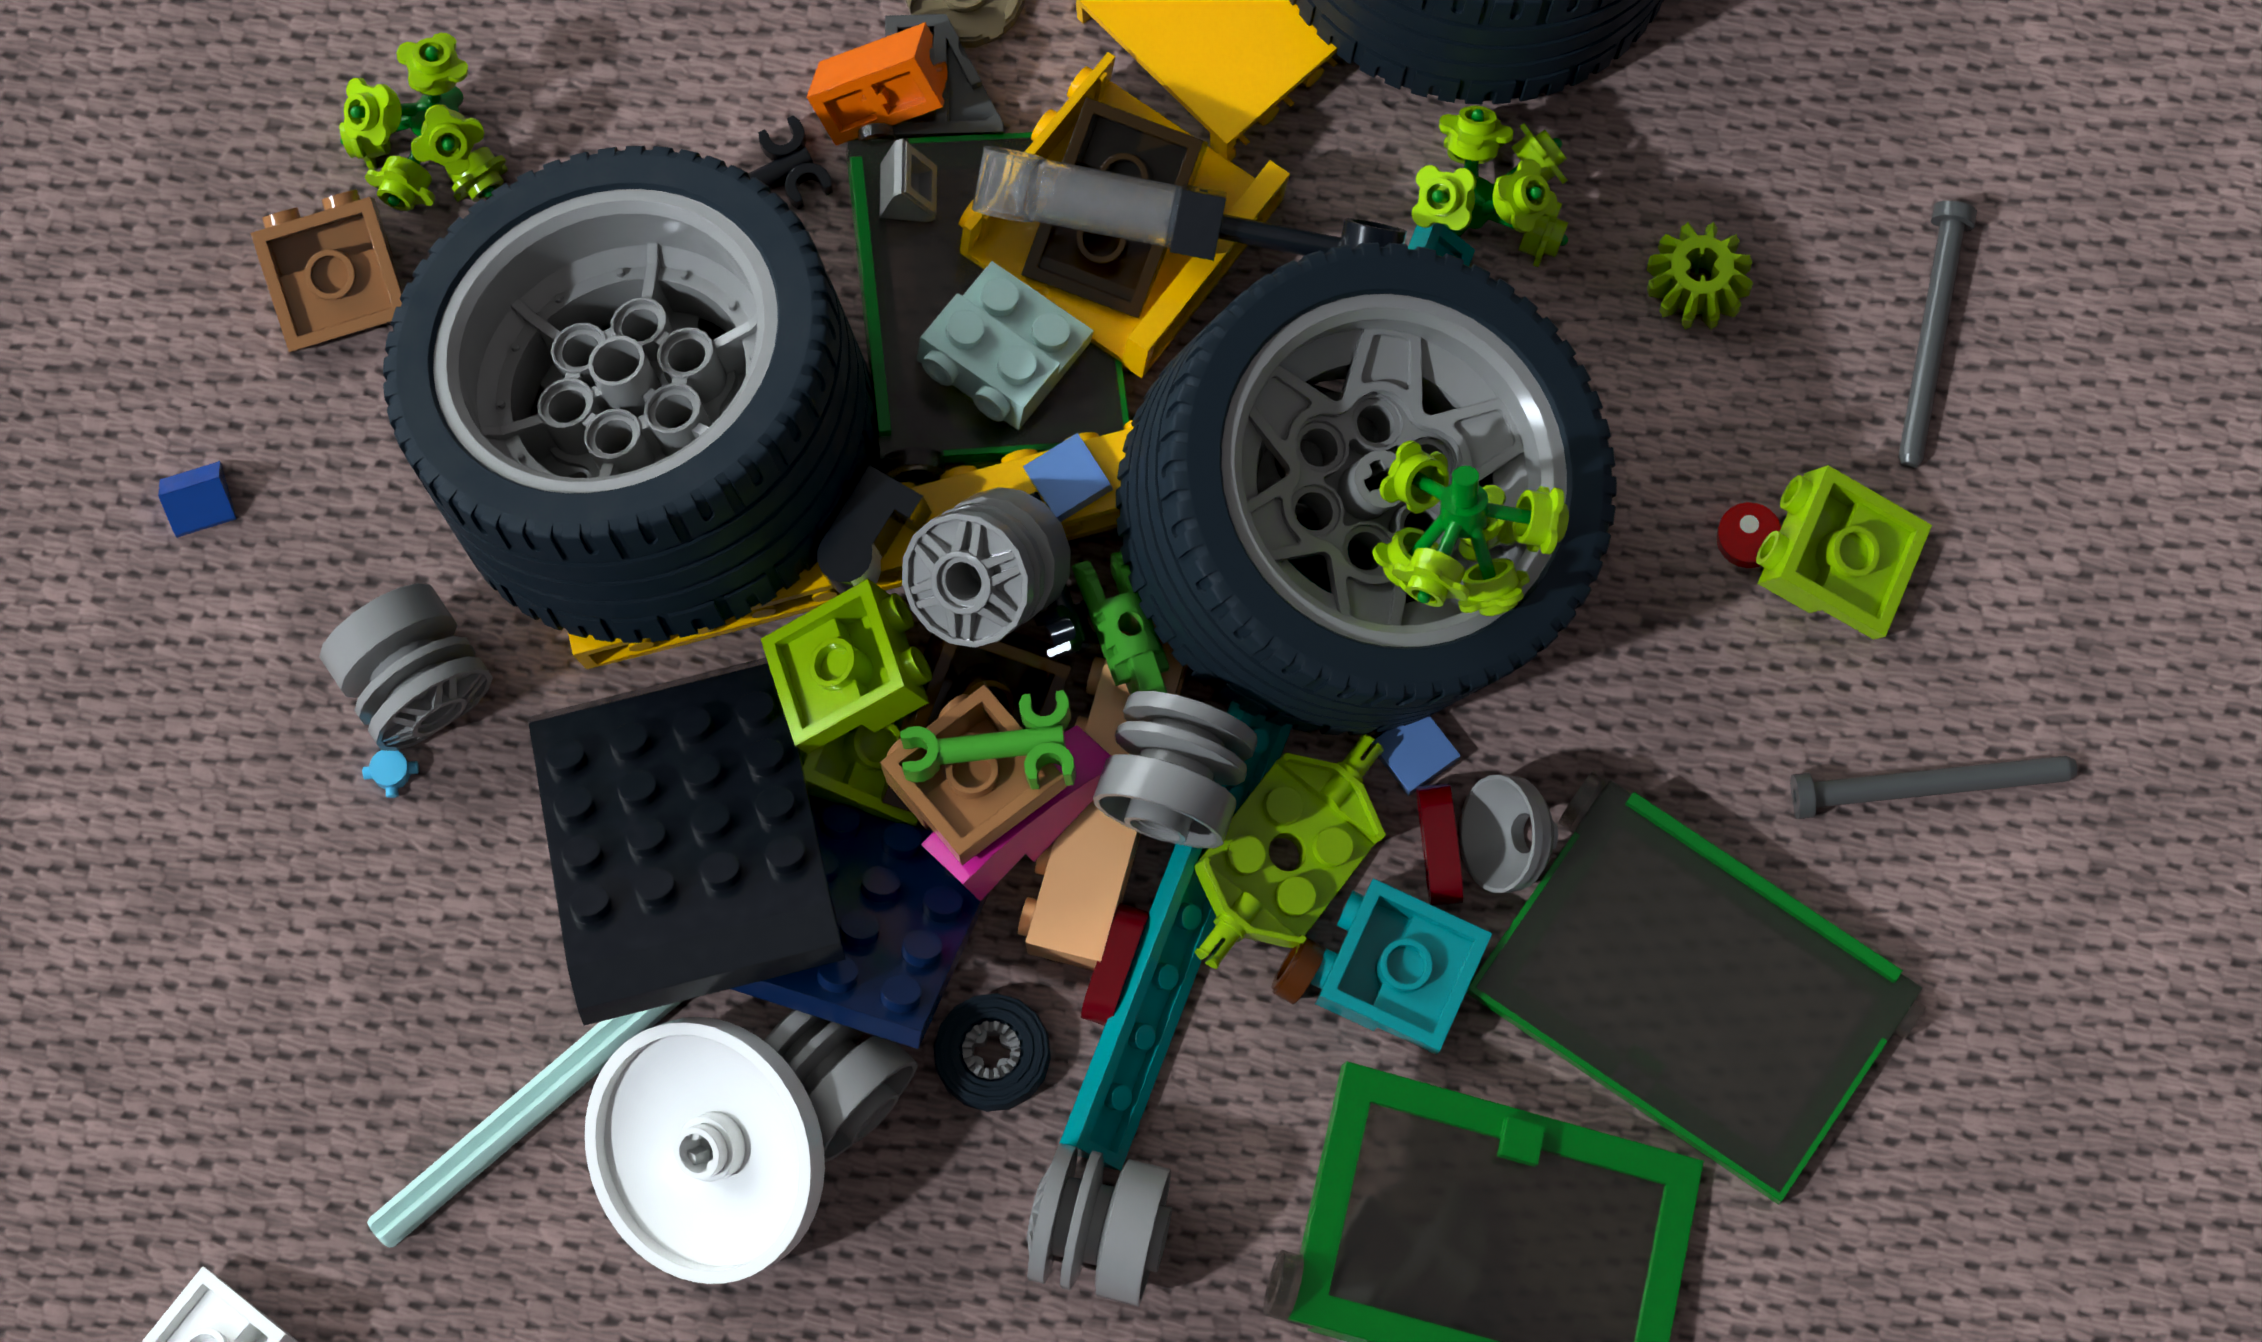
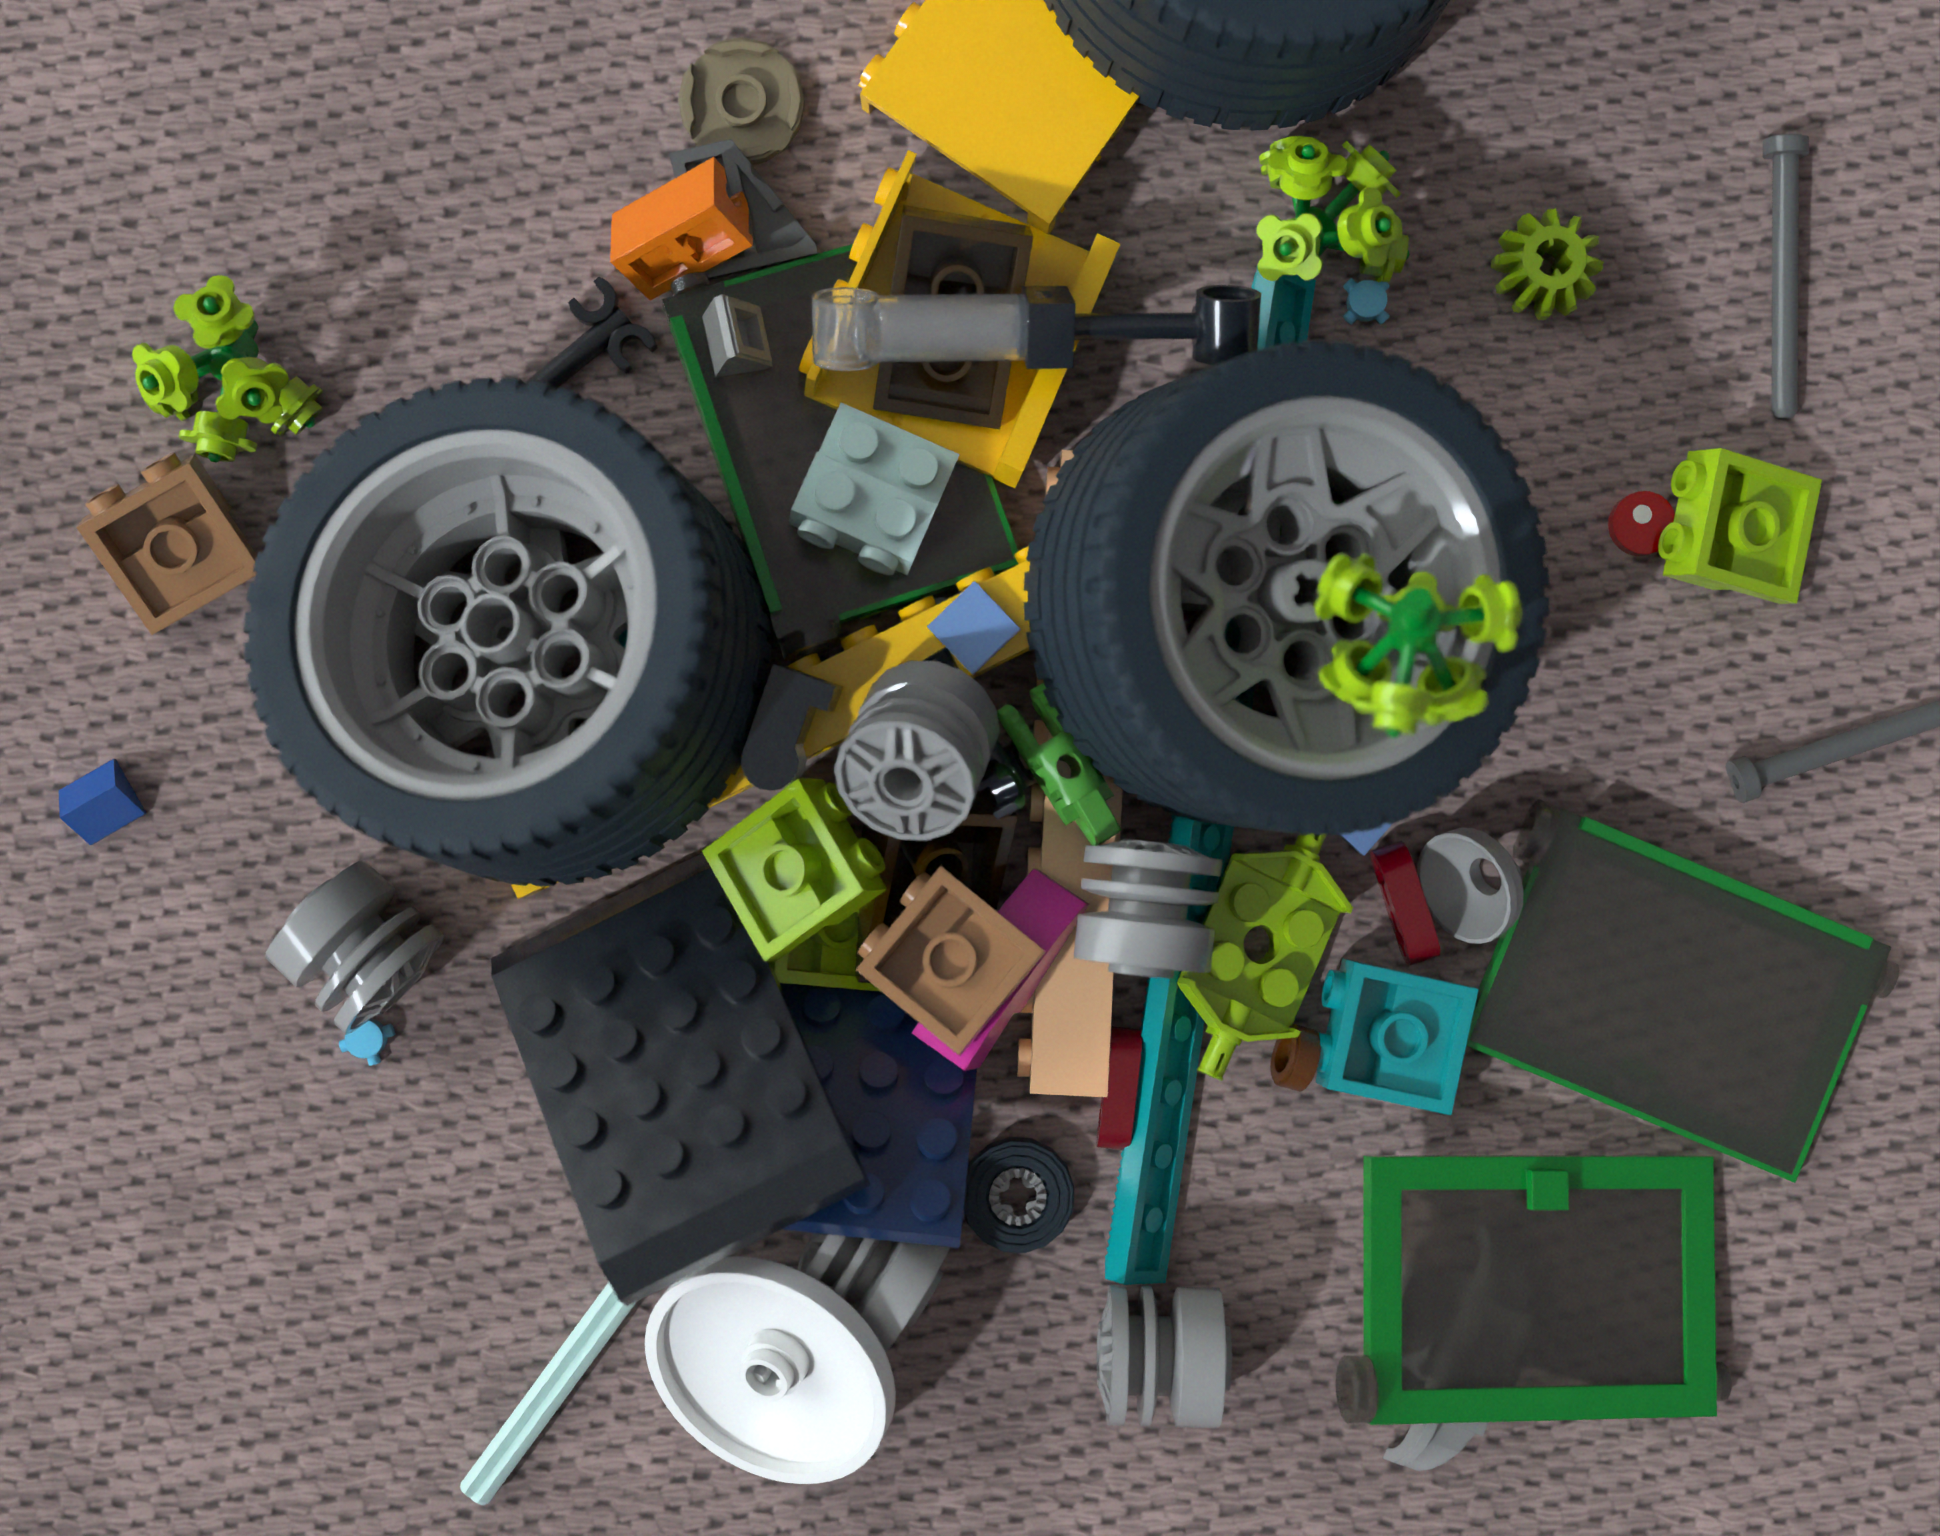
camera: 15 degrees left, 15 degrees up
bright green bar [900,690,1076,790] -> none
none -> medium azure piece [1343,278,1390,325]

